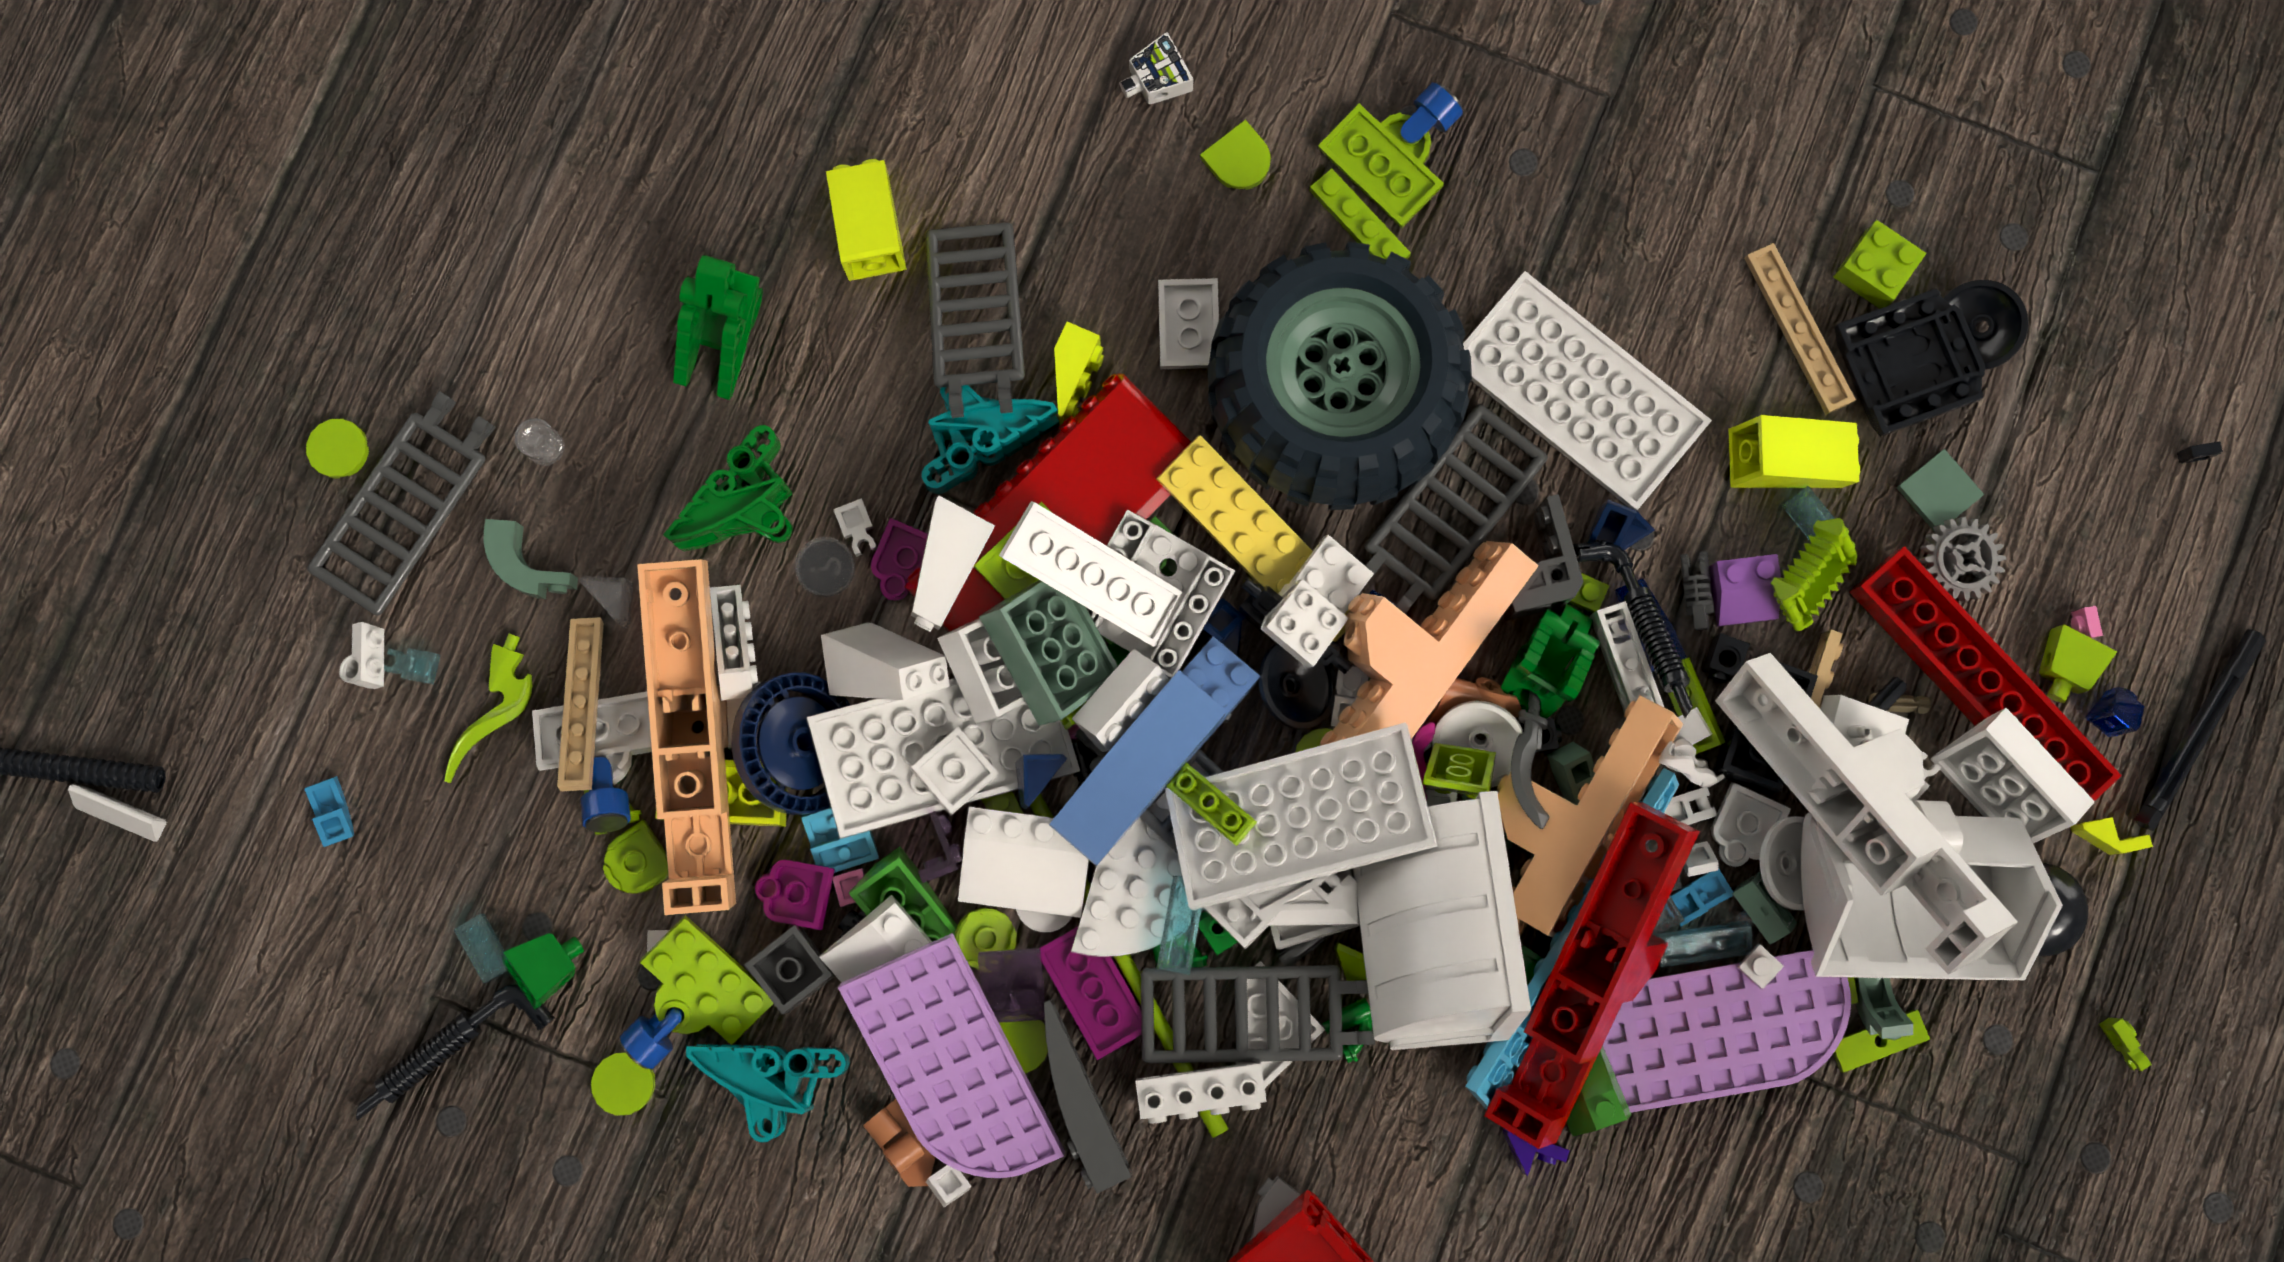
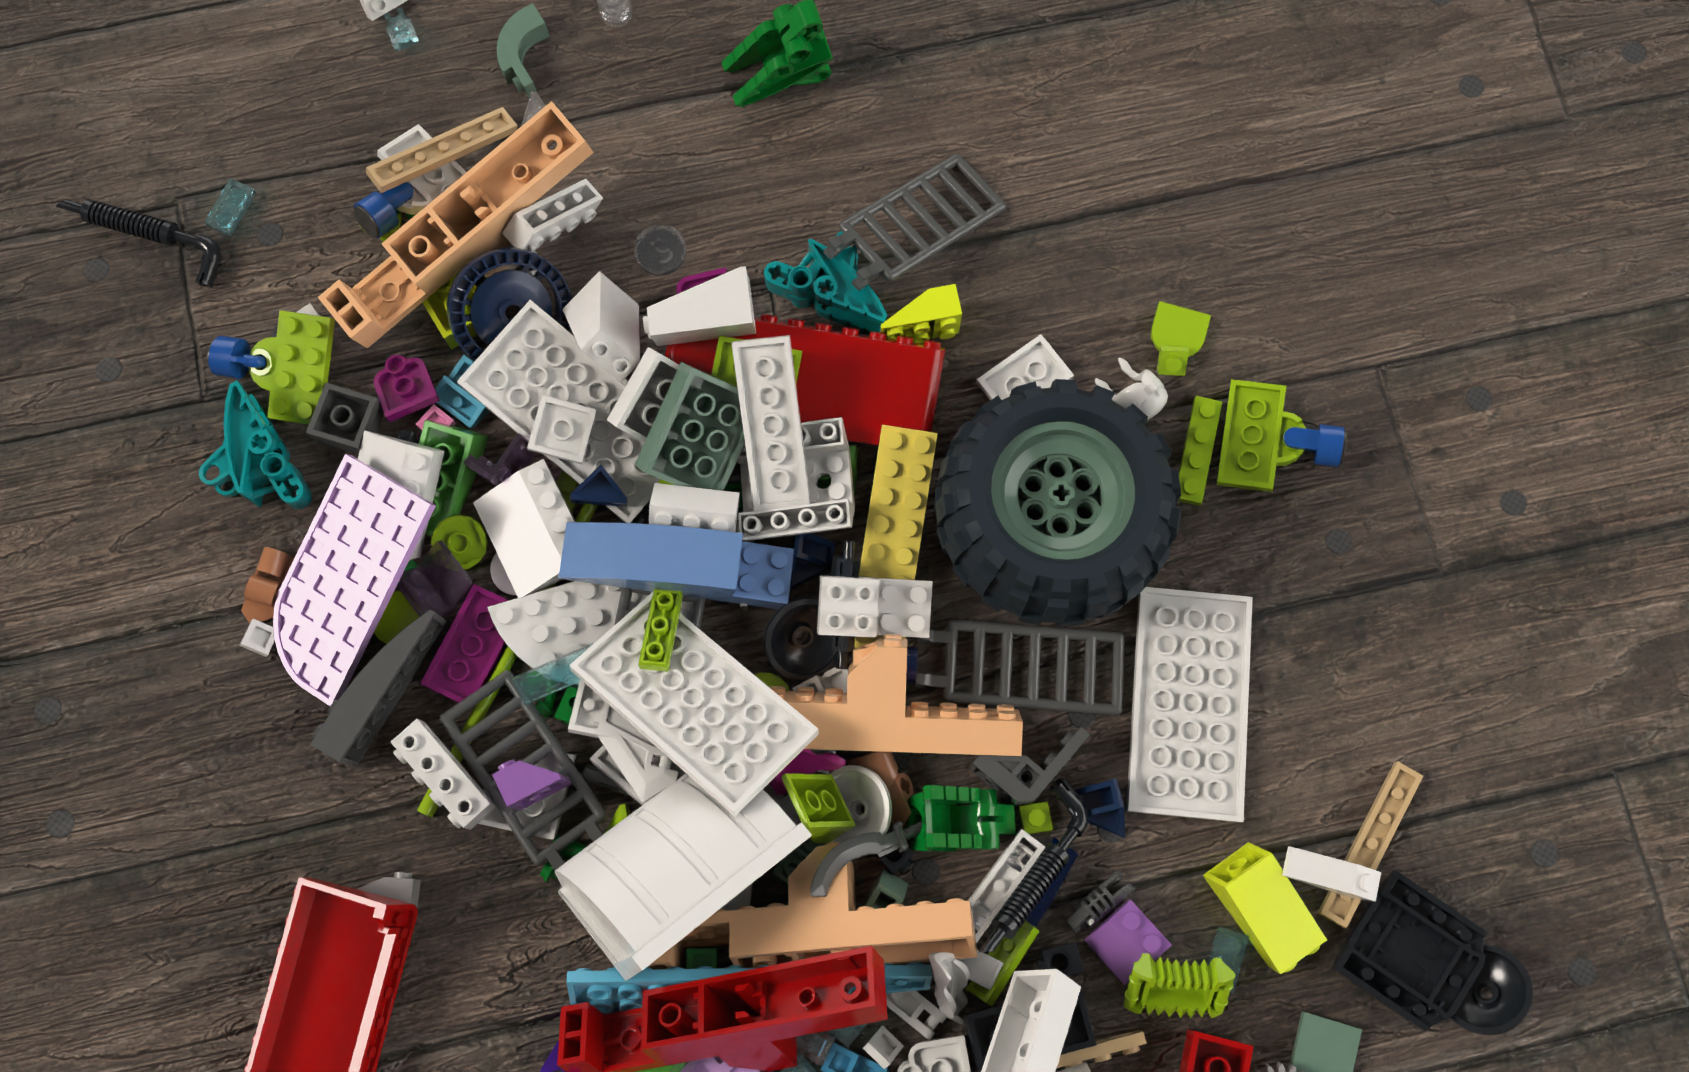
camera: 55 degrees right, 5 degrees down
dark azure slope [304,776,355,847] -> none
lime piece [444,633,532,783] -> none
green torso [502,933,584,1009] -> none
lime tile [591,1052,655,1116] -> none
lime tile [603,820,669,894] -> none
green piece [663,425,793,552] -> none
neon yellow slope [826,159,907,281] -> none
white plate [833,498,877,557] -> none
torso [1119,32,1194,104] -> none
lime brick [1833,219,1926,309] -> none
none -> medium lavender slope [492,759,572,811]
none -> white hair [1095,358,1168,420]
none -> lime plate [1157,346,1189,376]
none -> white slope [1282,846,1381,902]

